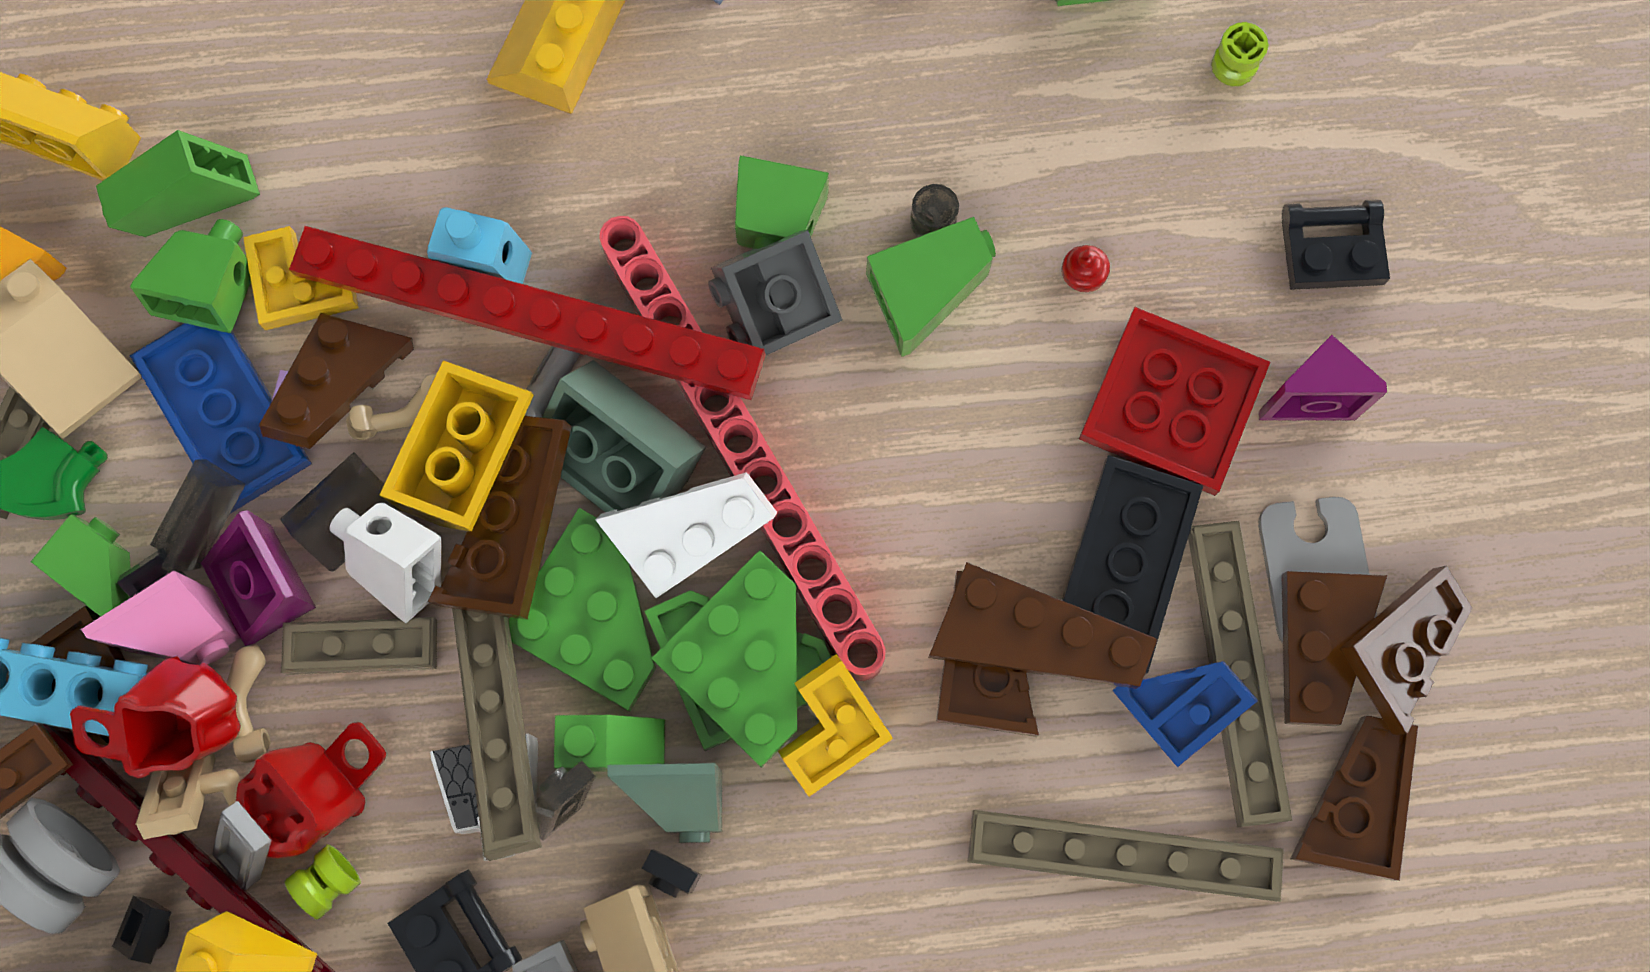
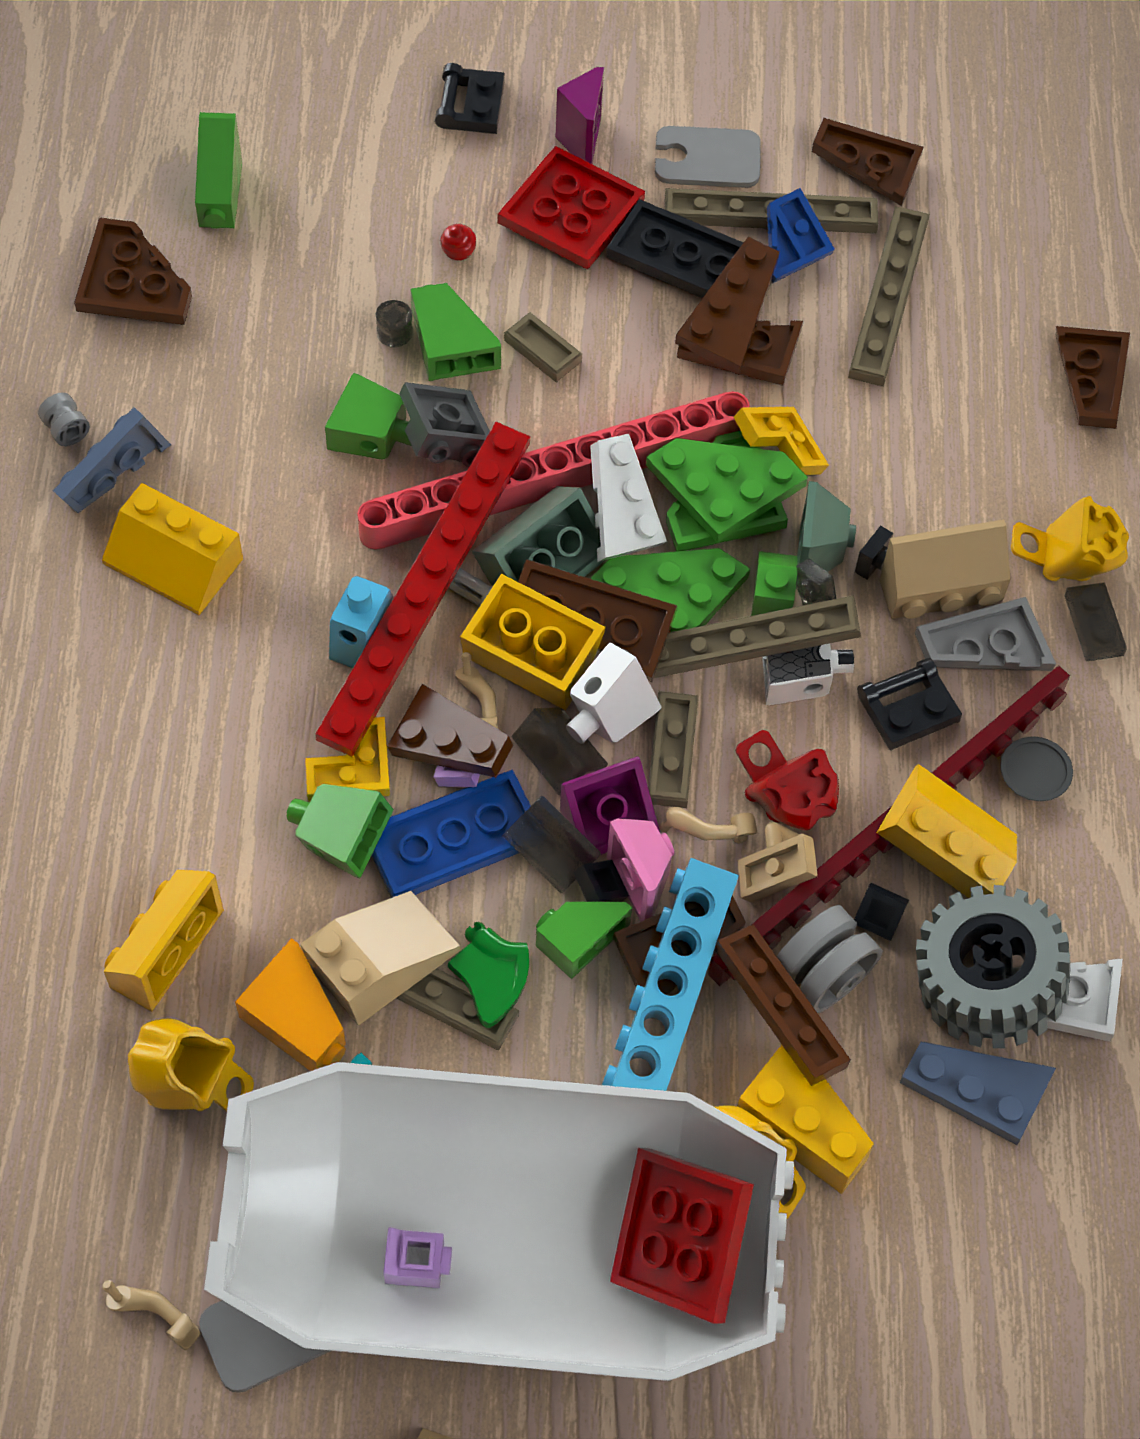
camera: 85 degrees left, 15 degrees down
red piece [70,656,241,778] -> none
bright green slope [96,130,260,237] -> none
light grey tile [212,801,271,890] -> none
lime wheel [284,844,361,919] -> none
lime wheel [1211,22,1269,87] -> none
reddish brown wing [1282,571,1388,726] -> none
wing [1340,566,1472,735] -> none
none -> dark tan tile [504,312,582,382]

